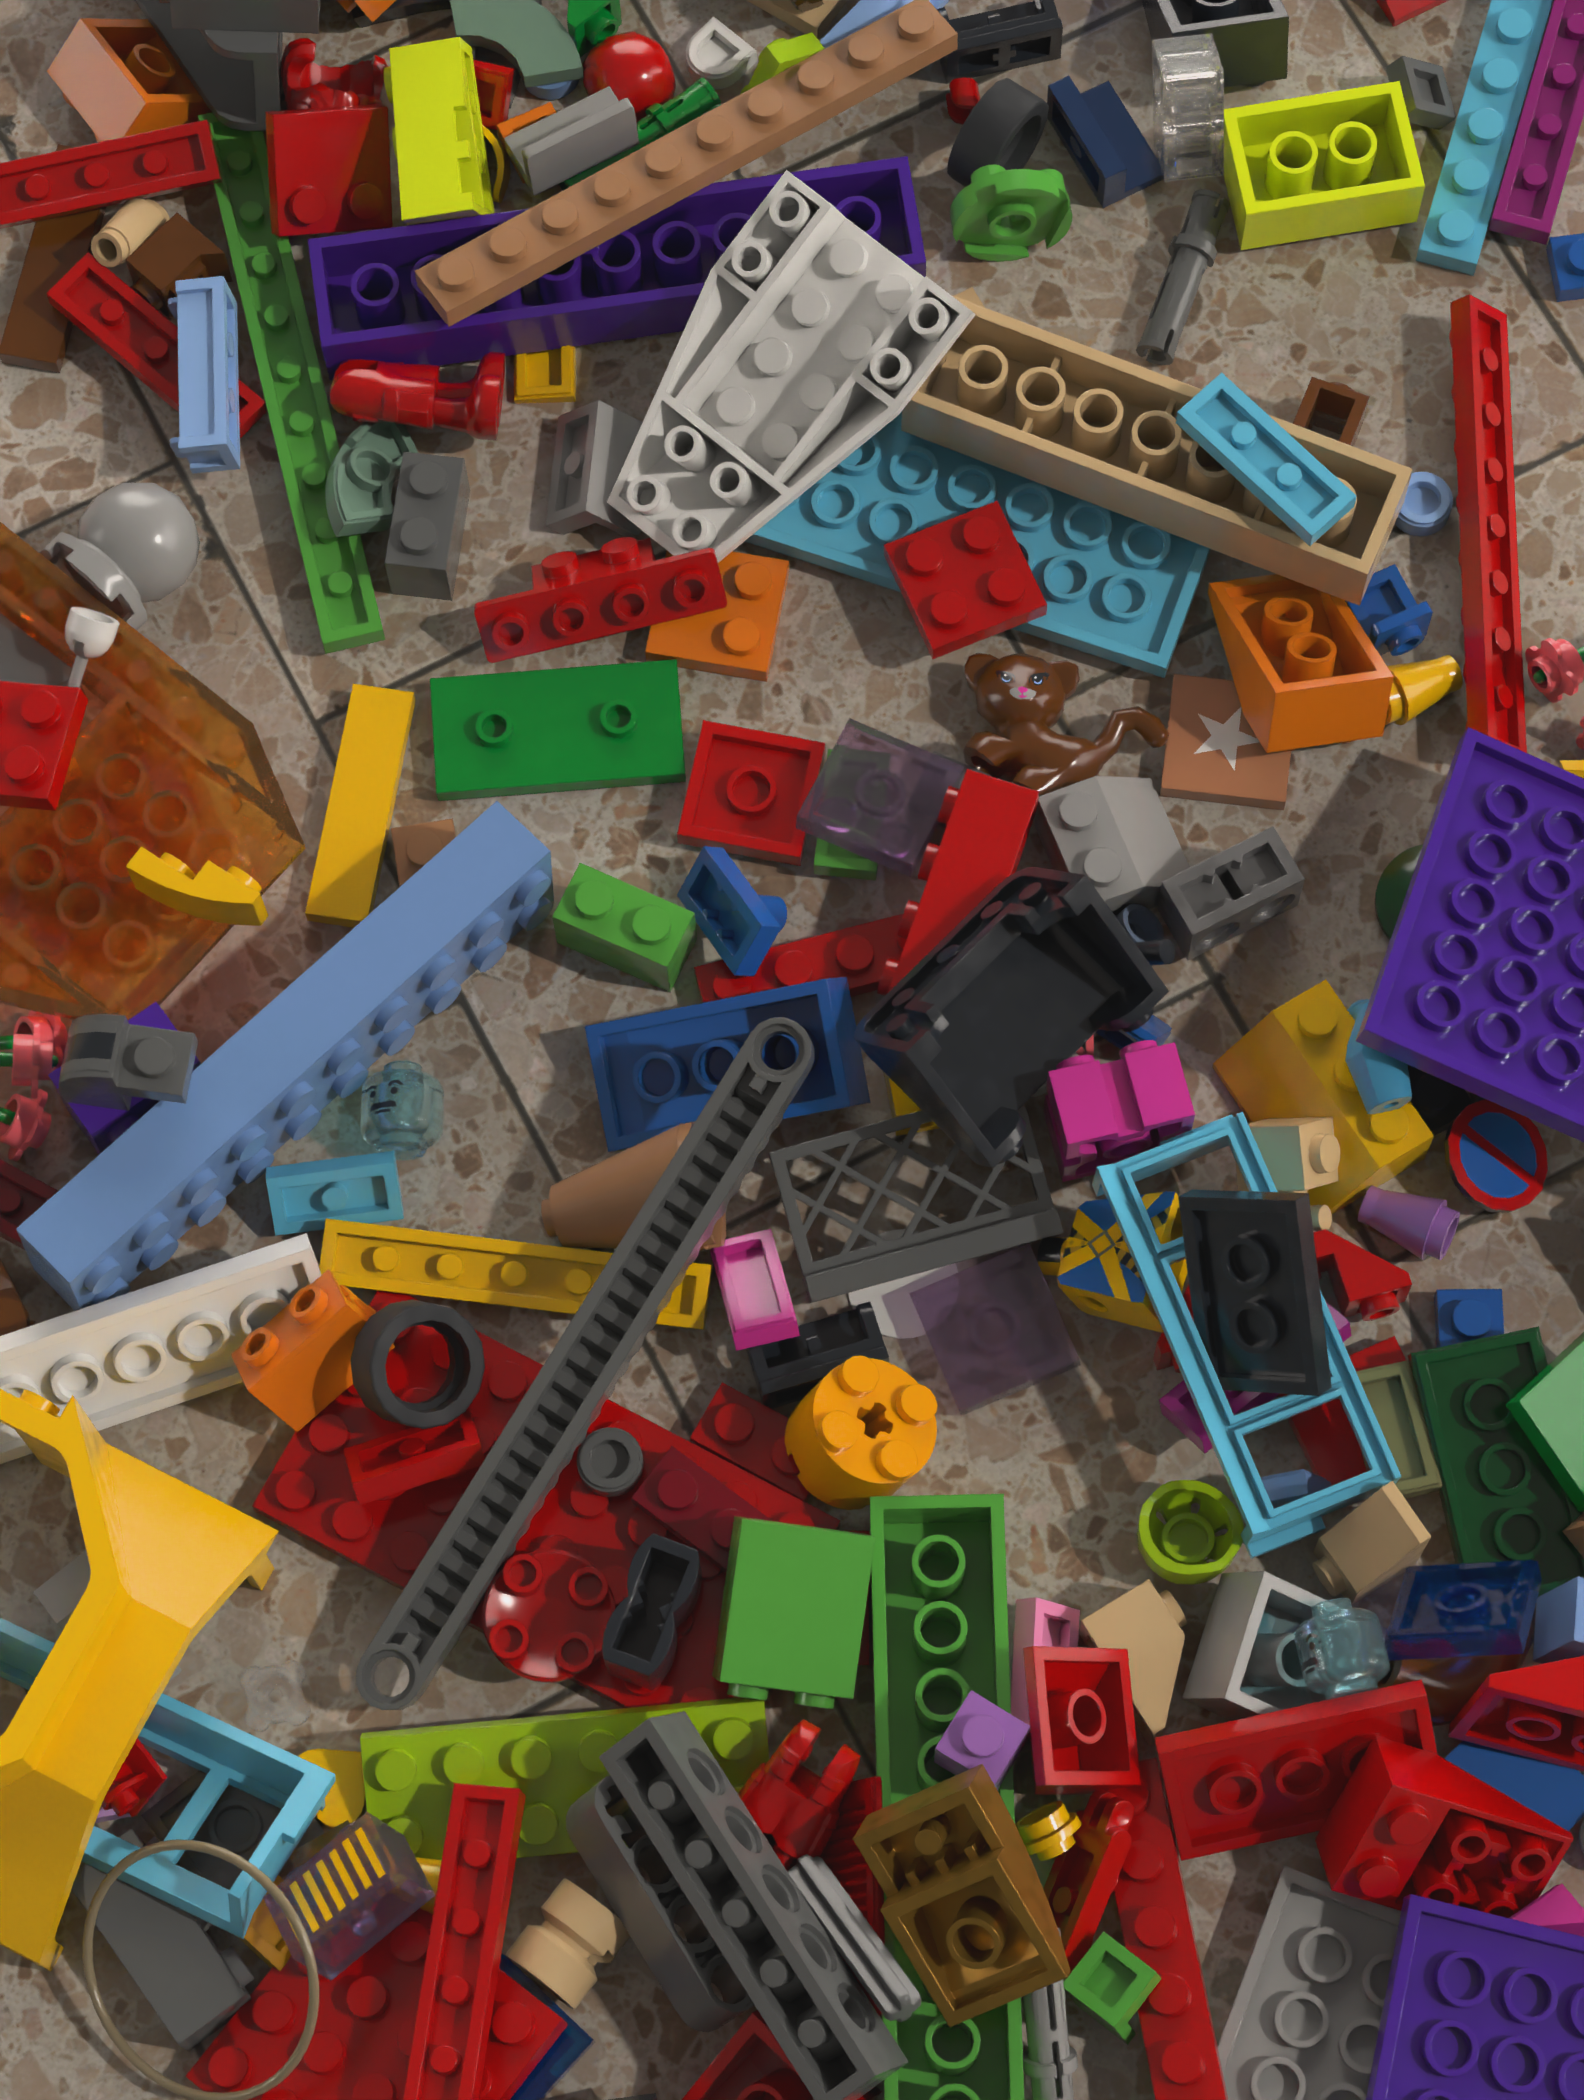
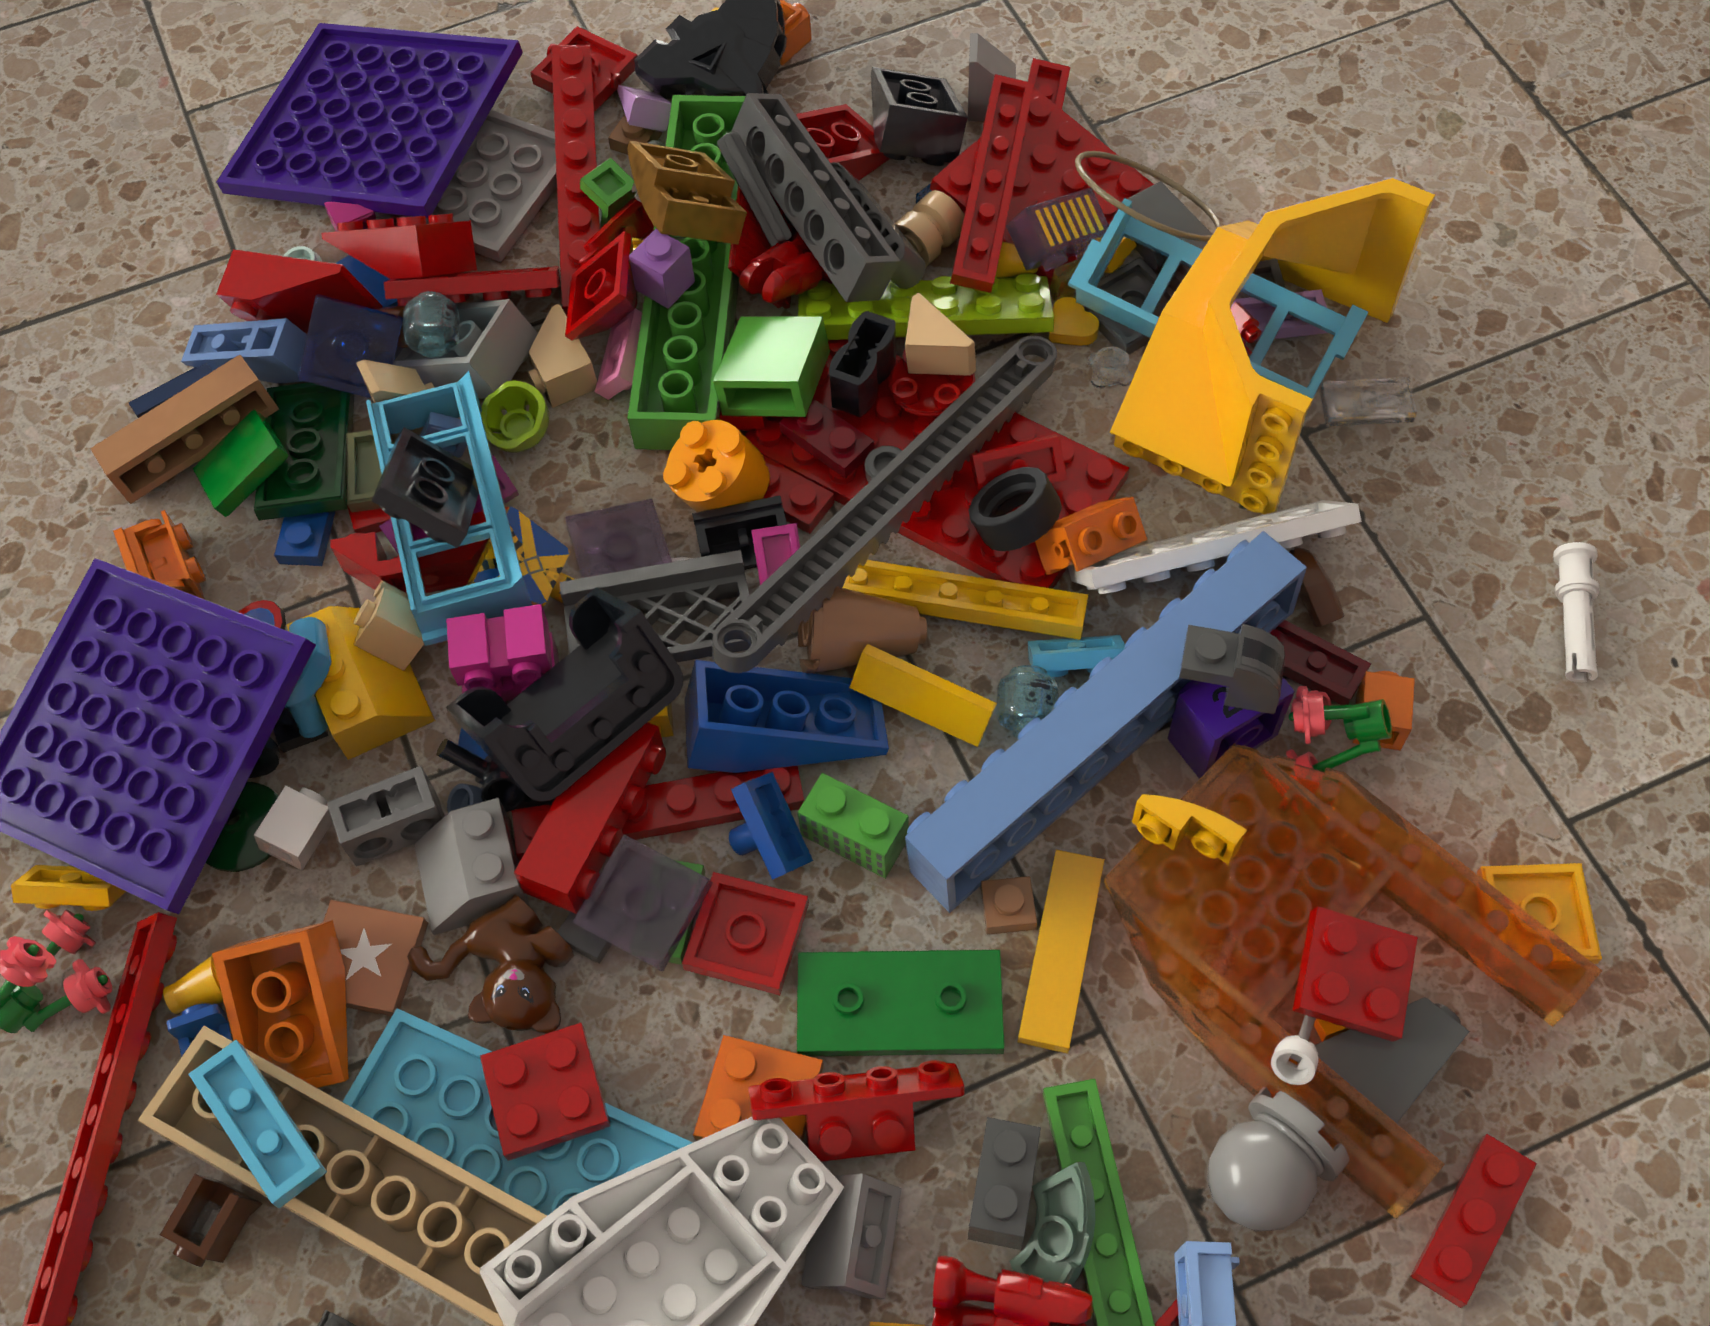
camera: 175 degrees left, 10 degrees down
medium lavender cone [1358,1185,1460,1260] -> none
light blue tile [1395,472,1453,536] -> none
none -> white brick [254,785,333,871]
none -> yellow tile [849,644,997,747]
none -> tan slope [905,293,976,376]

